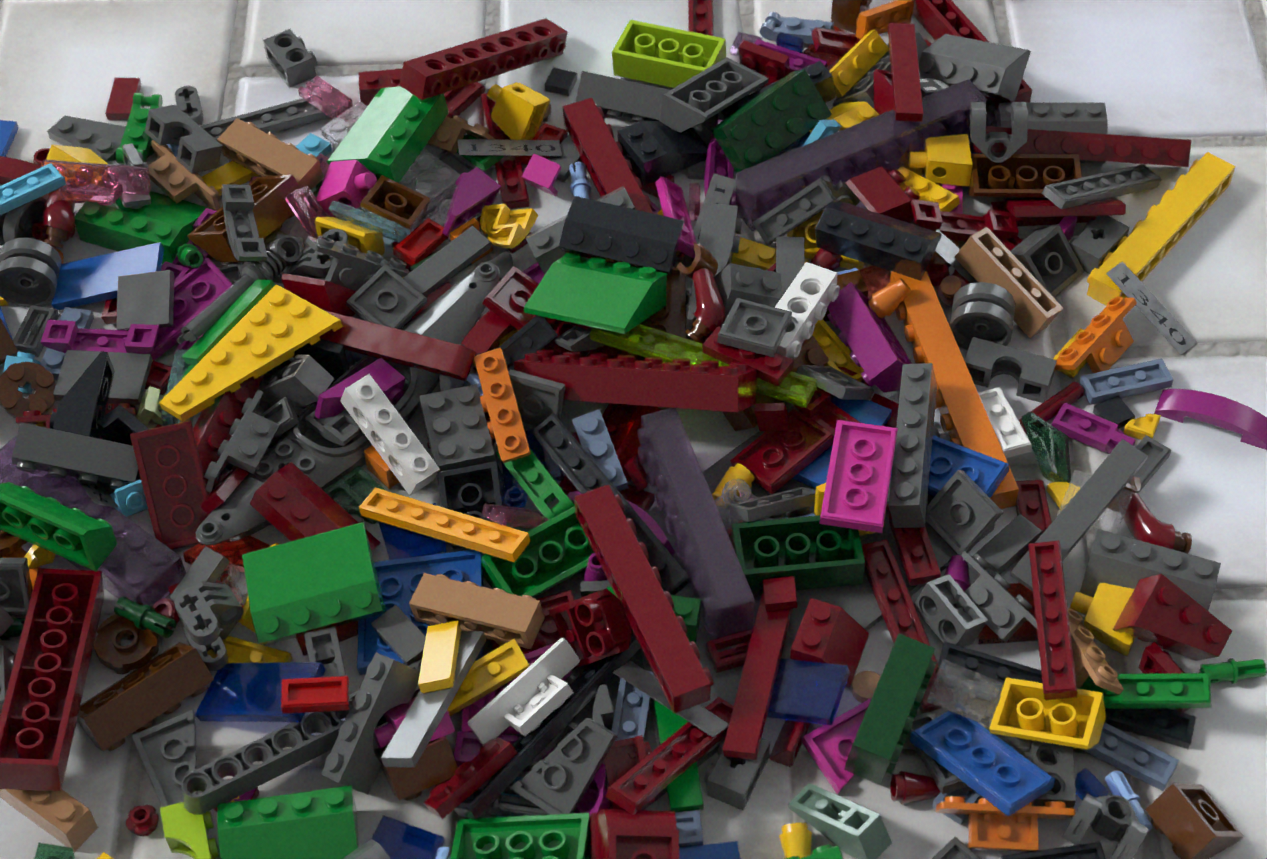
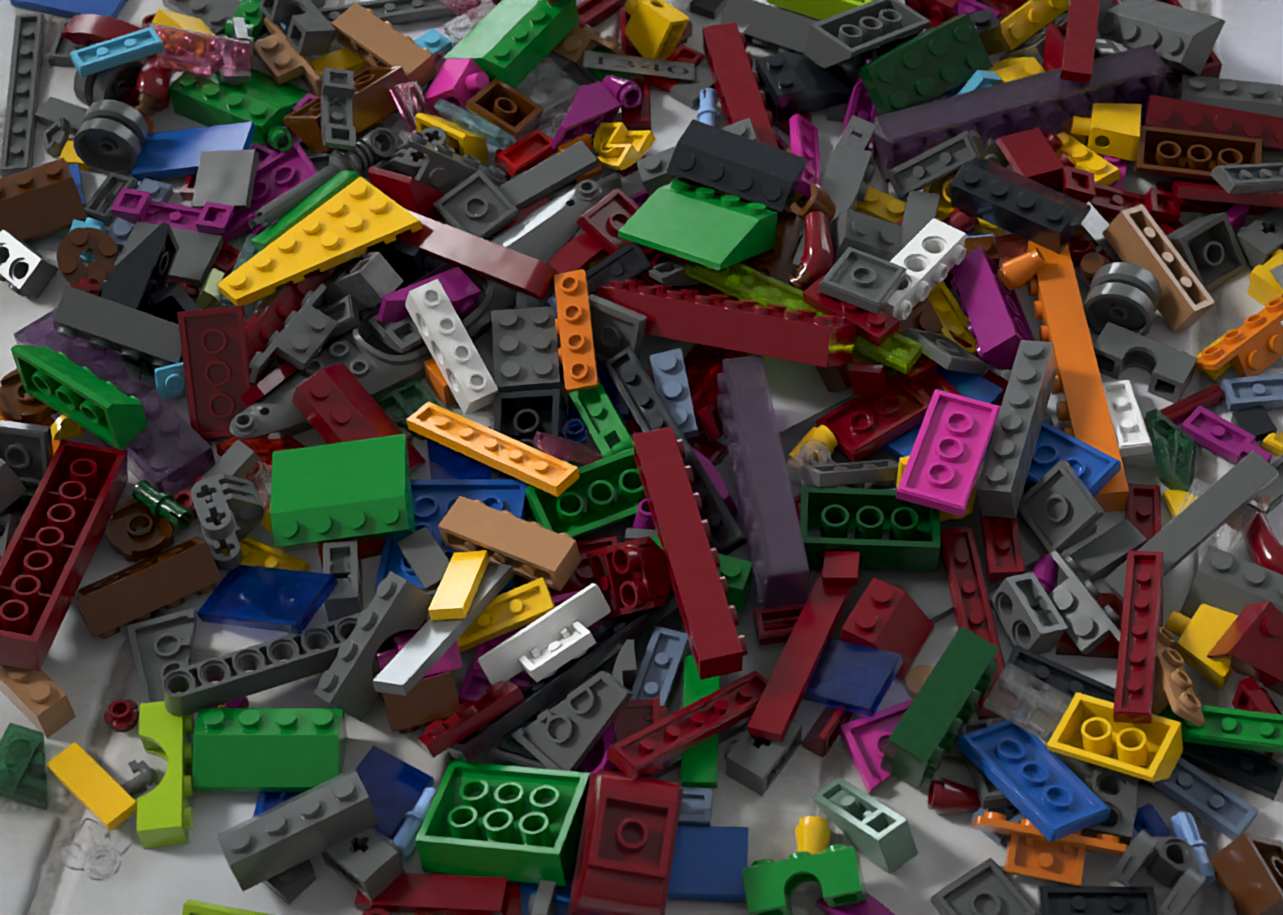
camera: 10 degrees right, 0 degrees up
red tile [281,676,349,714] -> none
dark pink panel [522,153,561,196] -> none
flat silver sticker [613,661,729,737] -> none
clear pink tile [689,183,700,221] -> none
dark grey piece [970,102,1028,163] -> none
none -> magenta cone [602,75,642,109]

